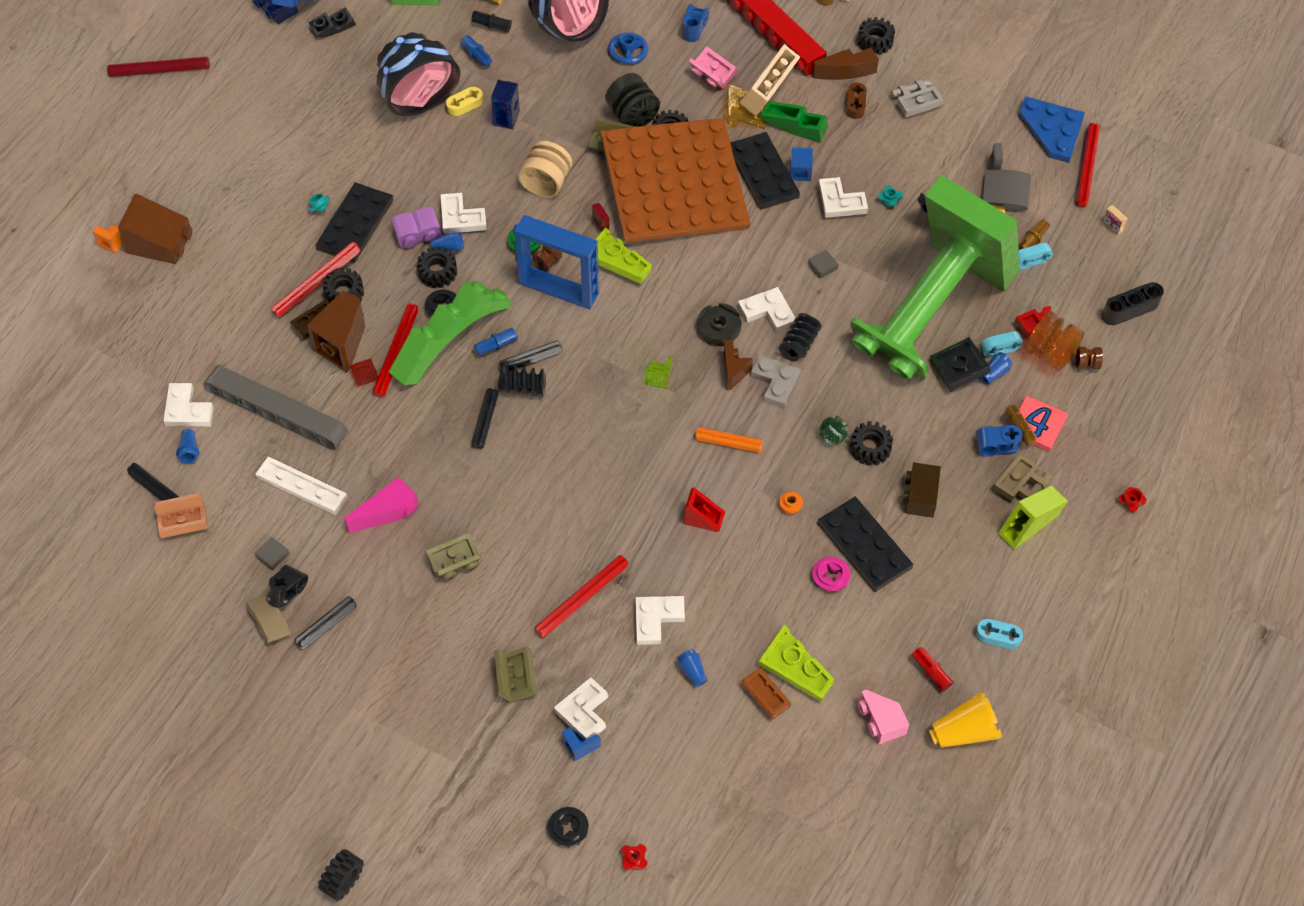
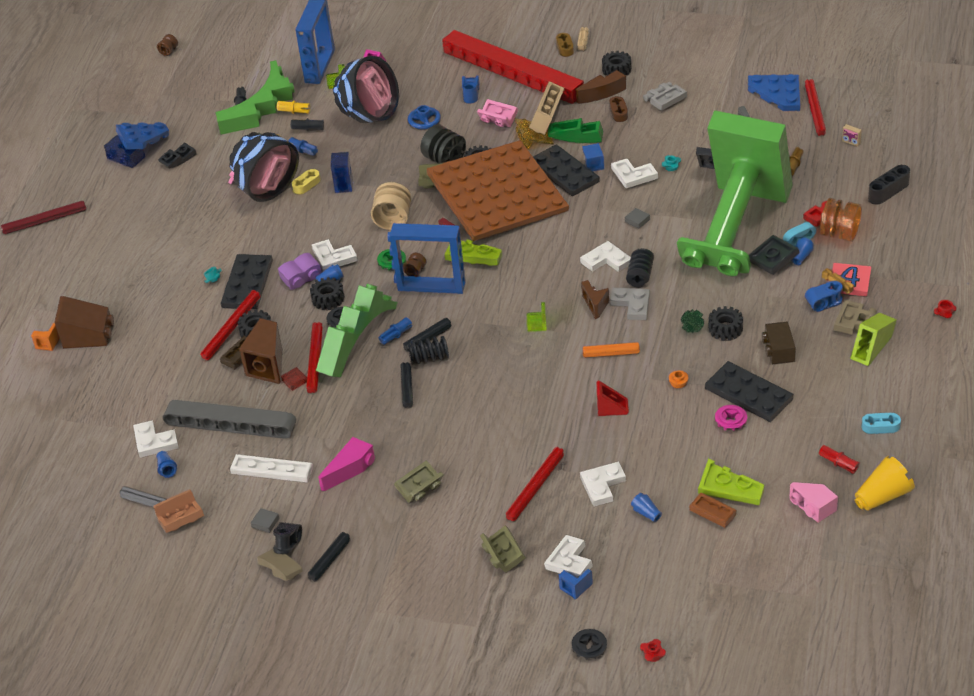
camera: 10 degrees left, 15 degrees down
pearl dark grey plate [698,303,742,347] -> none
medium azure beam [1019,243,1053,270] -> none
reddish brown wheel [1076,346,1103,369] -> none

